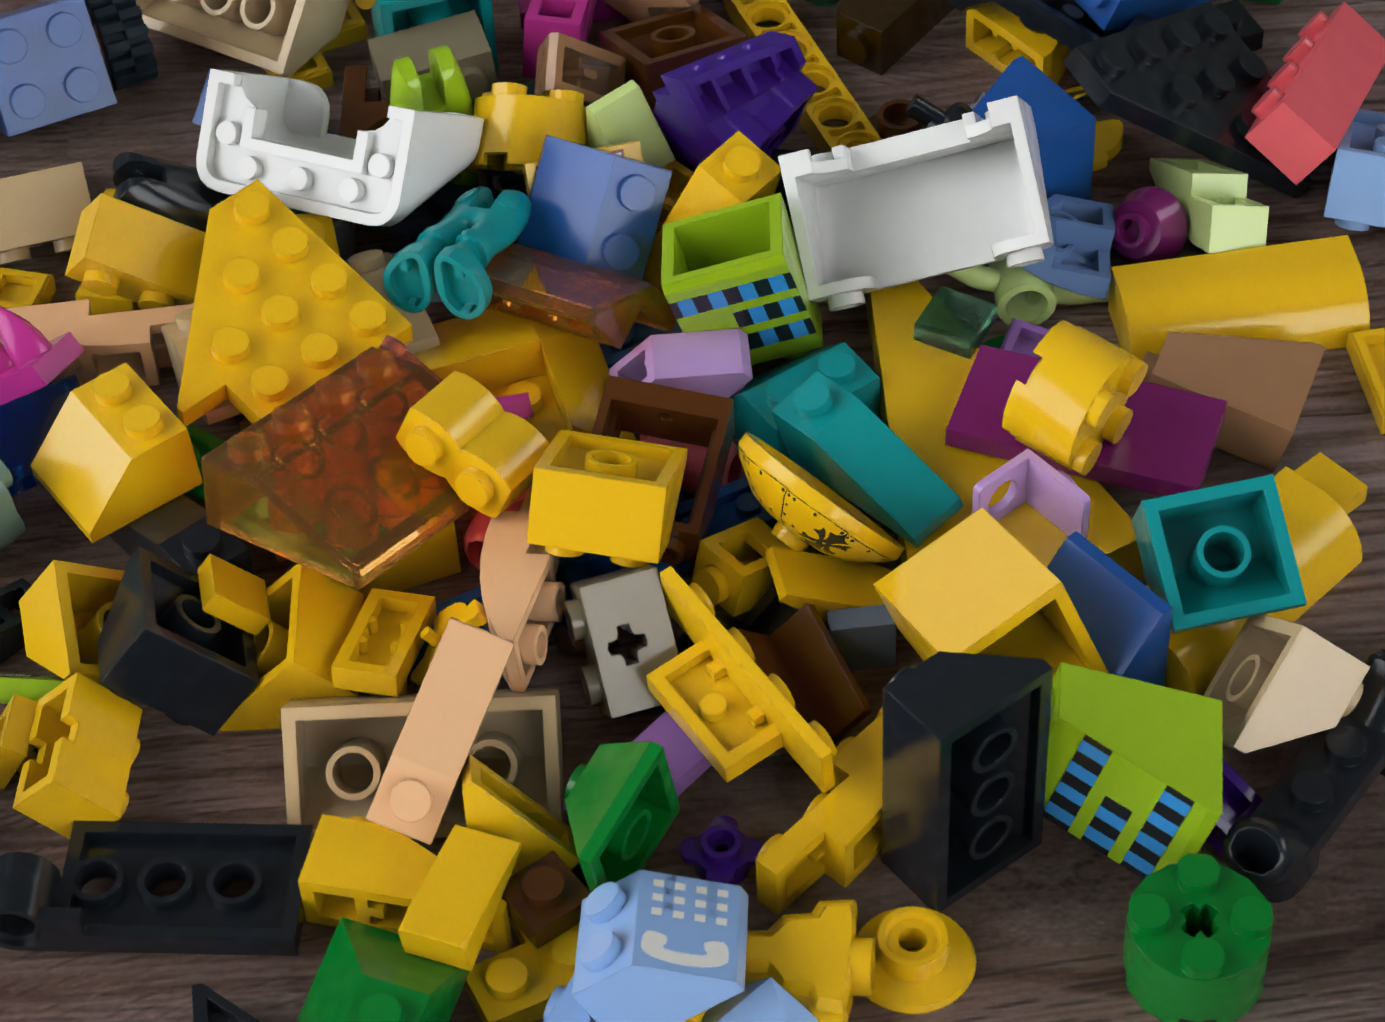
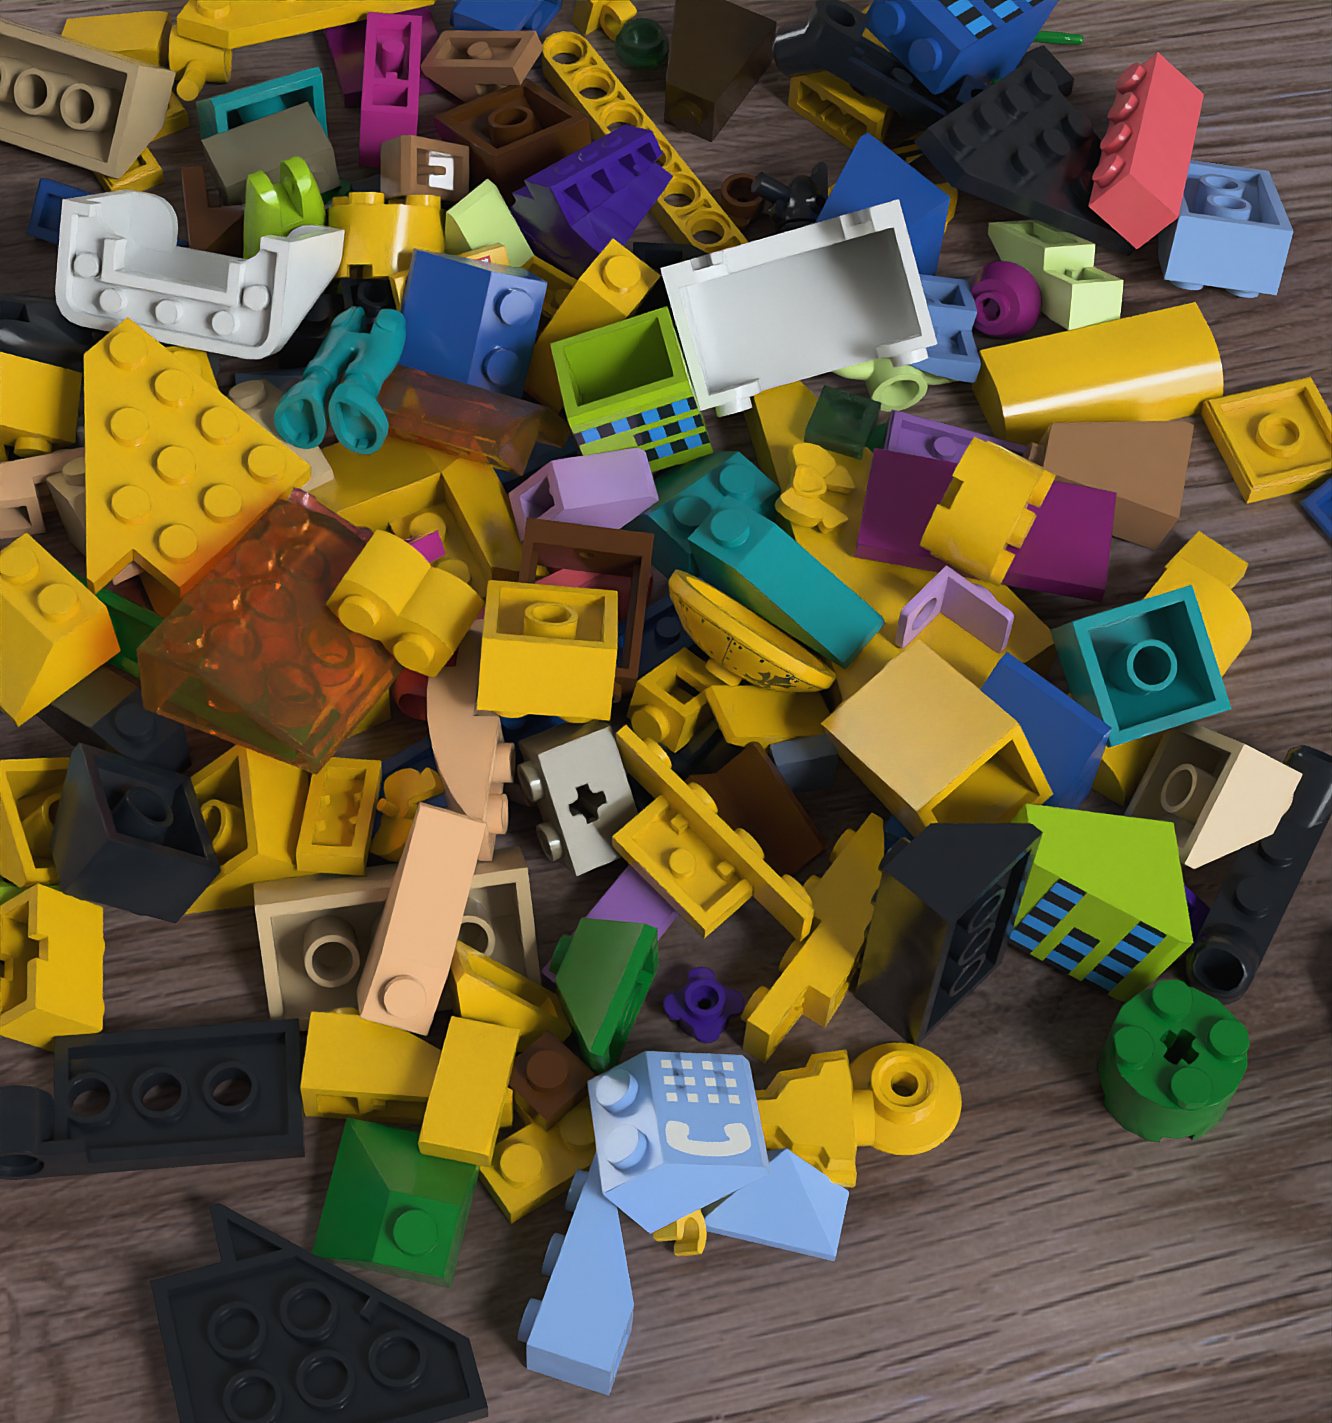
camera: 15 degrees left, 10 degrees up
yellow tile [197,554,271,636] -> none
none -> yellow piece [774,442,856,534]

